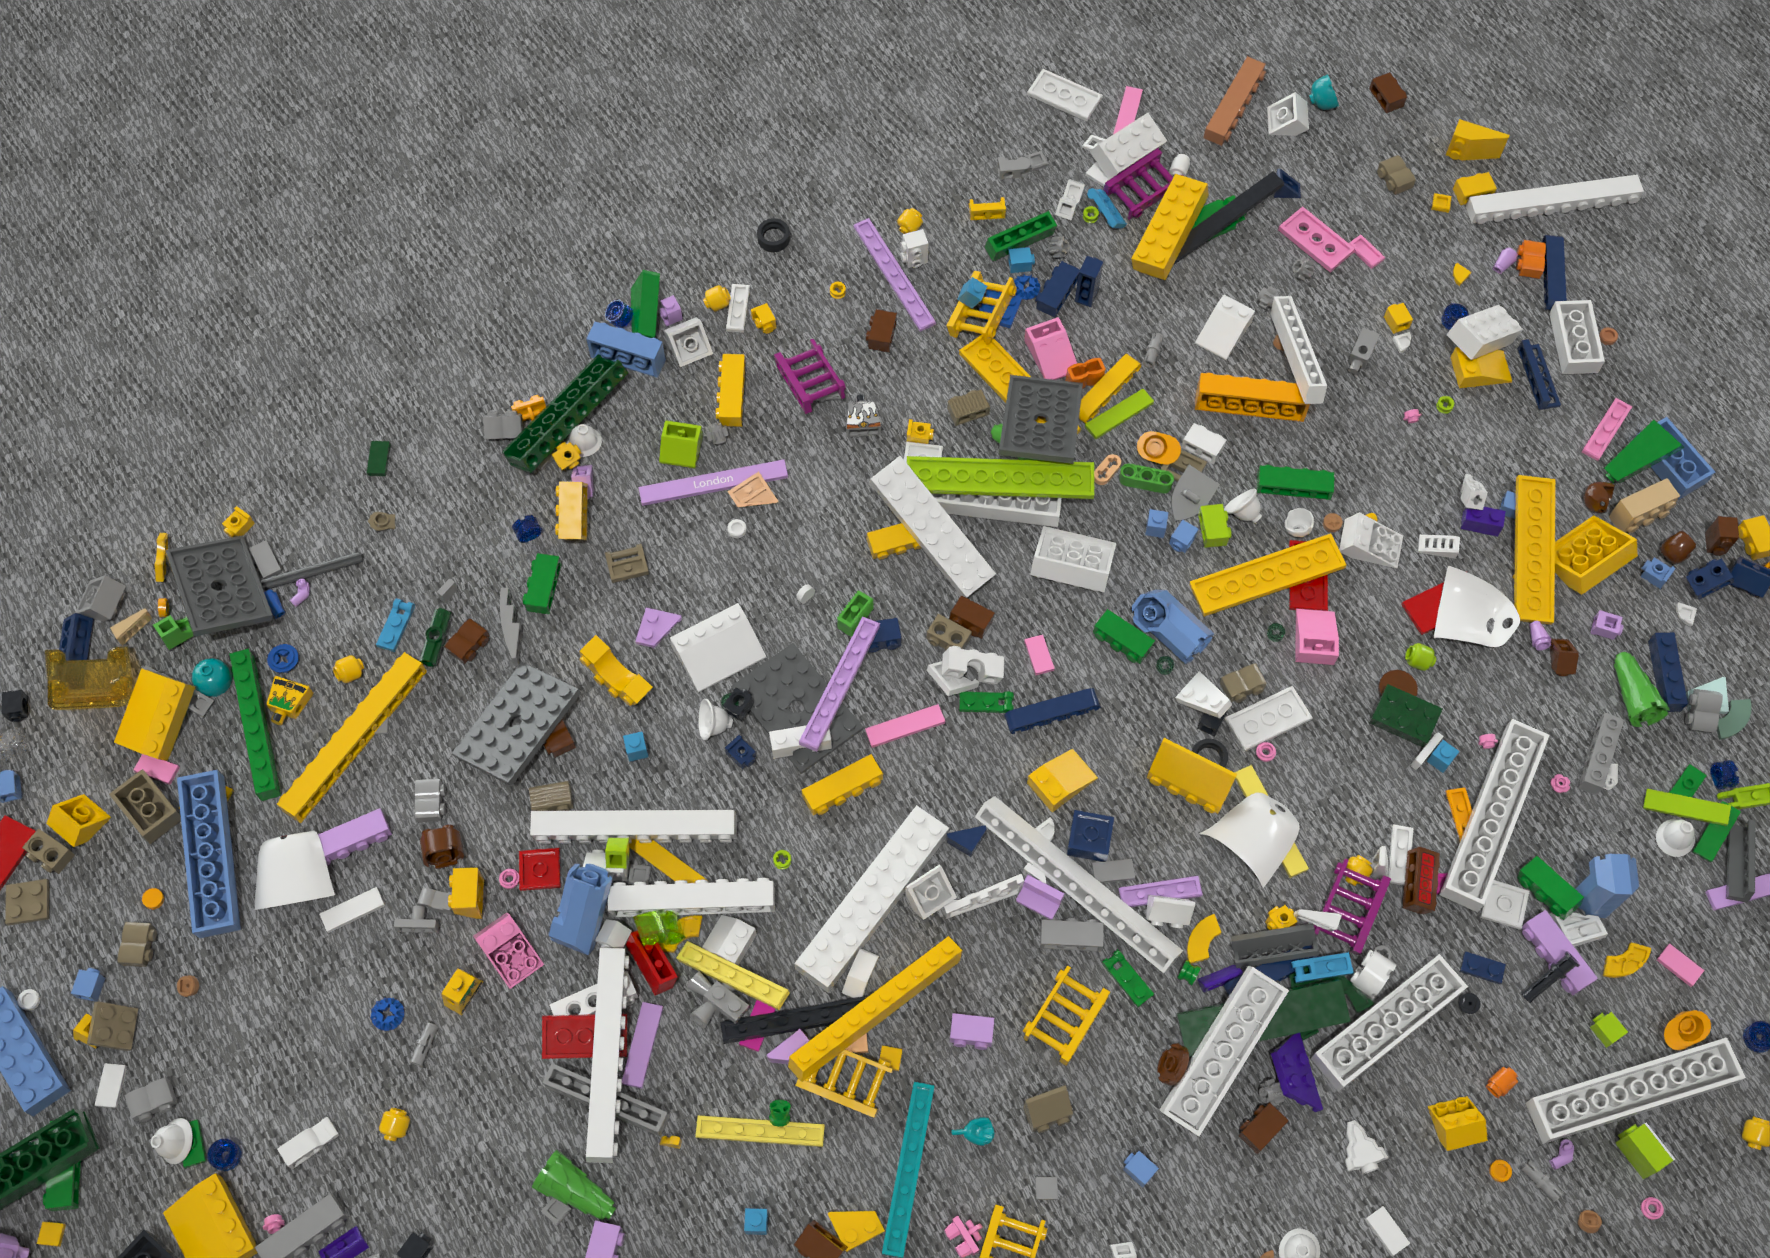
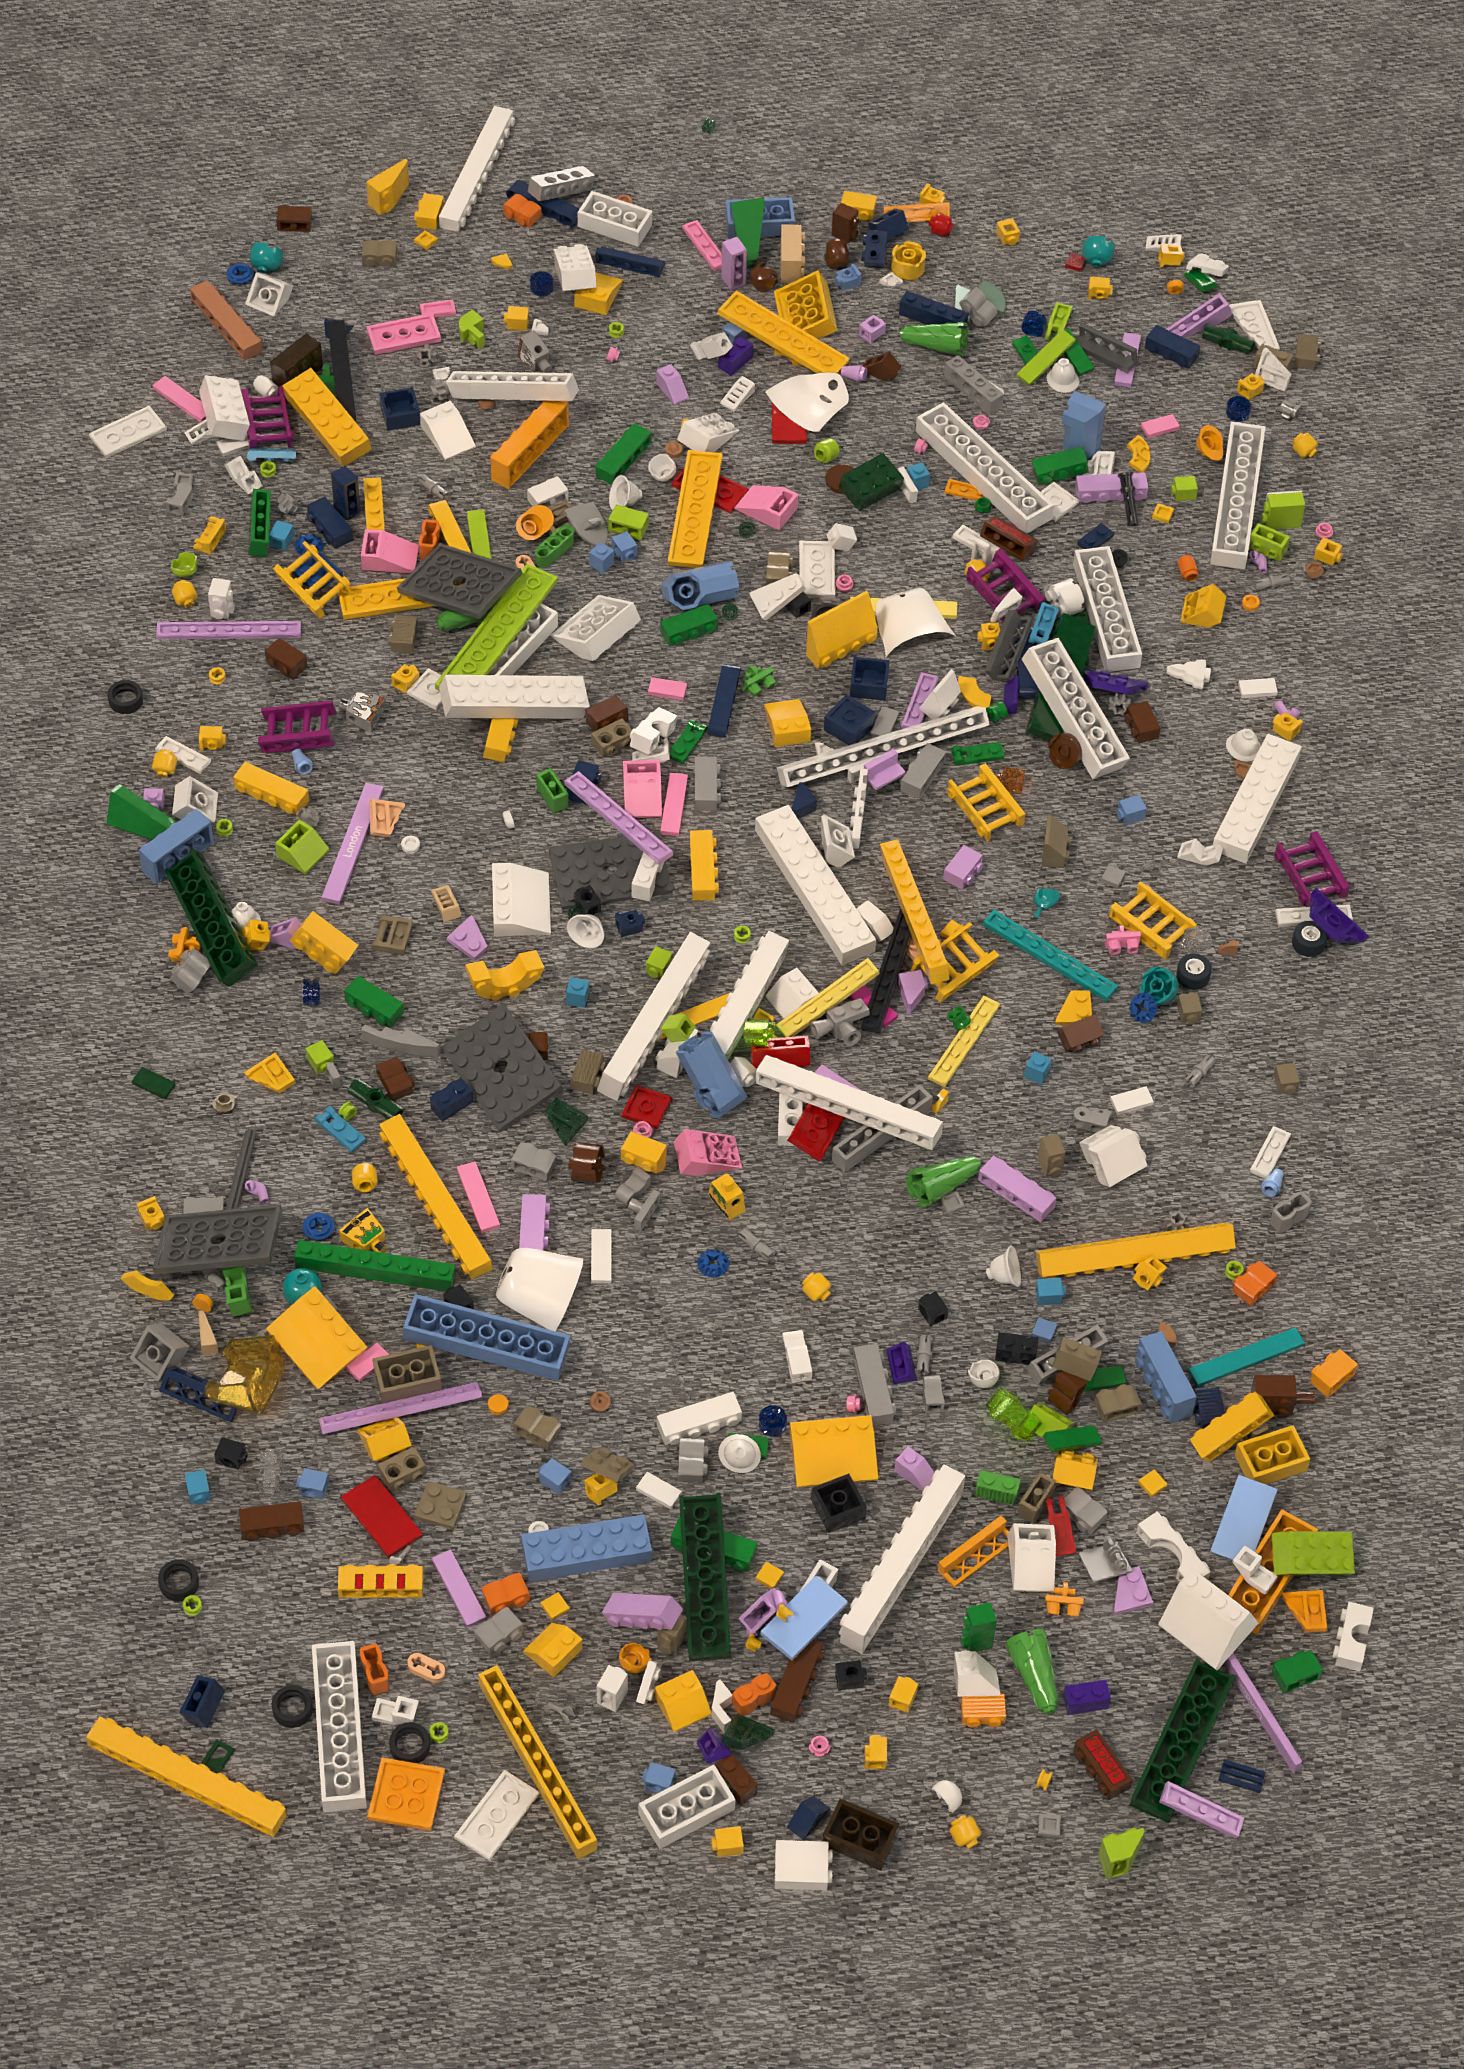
camera: 65 degrees left, 10 degrees down
clear blue wheel [605,299,633,328] -> none
dark azure brick [957,277,987,308] -> none
lavender cone [1493,248,1518,274] -> none
none -> lime hair [171,552,198,578]
none -> lime bush [216,819,233,837]
none -> blue gear [226,264,254,286]
none -> yellow wing [244,1053,296,1093]
none -> dark brown brick [270,333,323,392]
none -> light blue cone [292,749,313,775]
none -> lime brick [305,1040,334,1074]
none -> lavender tile [319,1382,482,1434]
none -> lime bush [338,1101,358,1121]
none -> yellow brick [363,477,385,531]
none -> dark blue container [379,387,421,431]
none -> dark blue brick [430,1078,473,1122]
none -> tan slope [431,885,461,922]
none -> white tile [432,367,450,382]
none -> black brick [443,1284,474,1310]
none -> bright pink tile [457,1162,500,1233]
none -> lime brick [459,310,485,349]
none -> light grey brick [528,166,595,201]
none -> clear green wing [545,1097,588,1146]
none -> bright pink slope [623,760,662,818]
none -> lime brick [646,946,673,978]
none -> lavender slope [656,364,689,405]
none -> white brick [657,1392,742,1445]
none -> light grey brick [694,757,721,811]
none -> clear green bush [702,118,716,135]
none -> lavender brick [721,237,747,290]
none -> bright green hips [741,665,776,697]
none -> white brick [827,523,857,551]
none -> dark blue container [850,657,890,701]
none -> yellow brick [891,242,926,281]
none -> green plate [974,497,992,513]
none -> clear orange brick [998,767,1025,794]
none -> yellow tile [1152,503,1174,523]
none -> lime brick [1249,523,1290,562]
none -> yellow brick [1314,537,1343,566]

